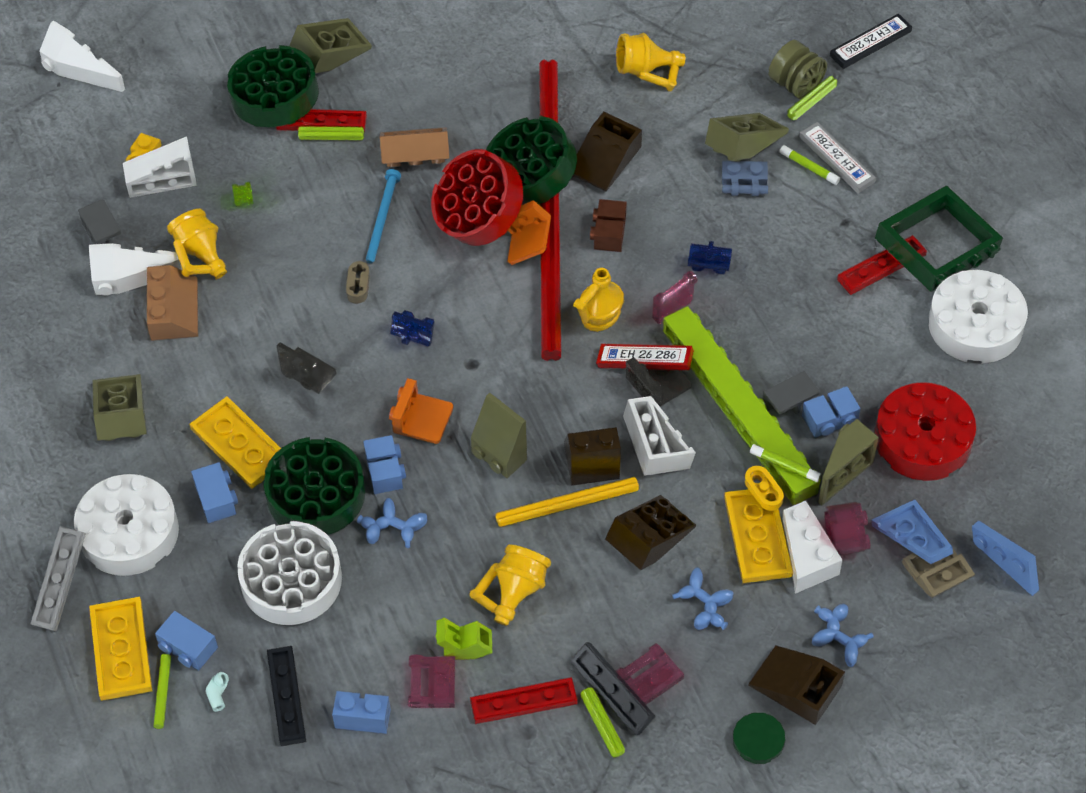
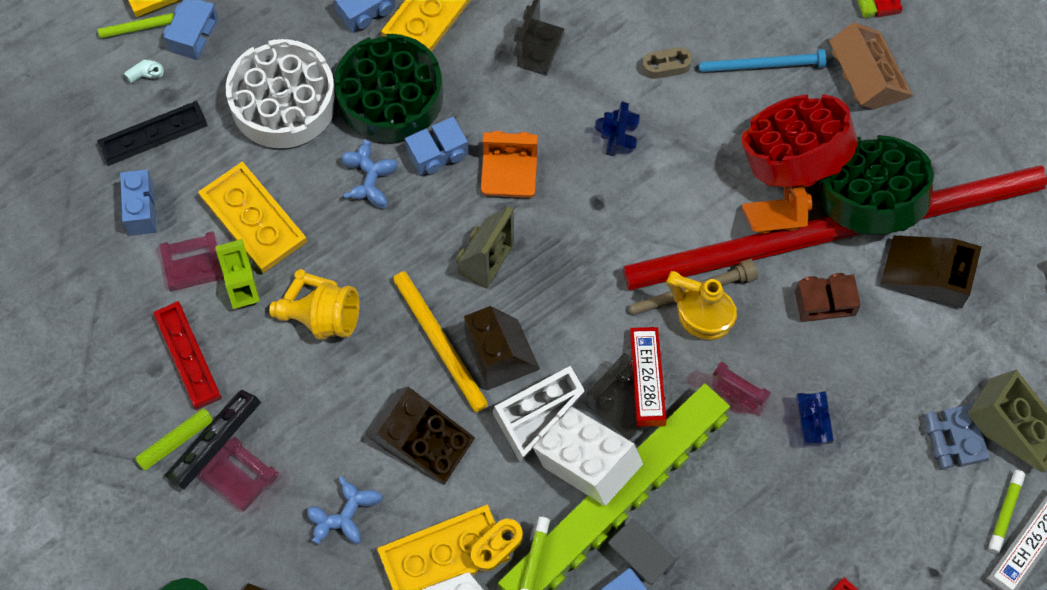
camera: 75 degrees right, 10 degrees up
none -> yellow plate [198,161,307,273]
none -> white brick [533,407,643,506]
none -> dark tan piece [628,258,758,315]

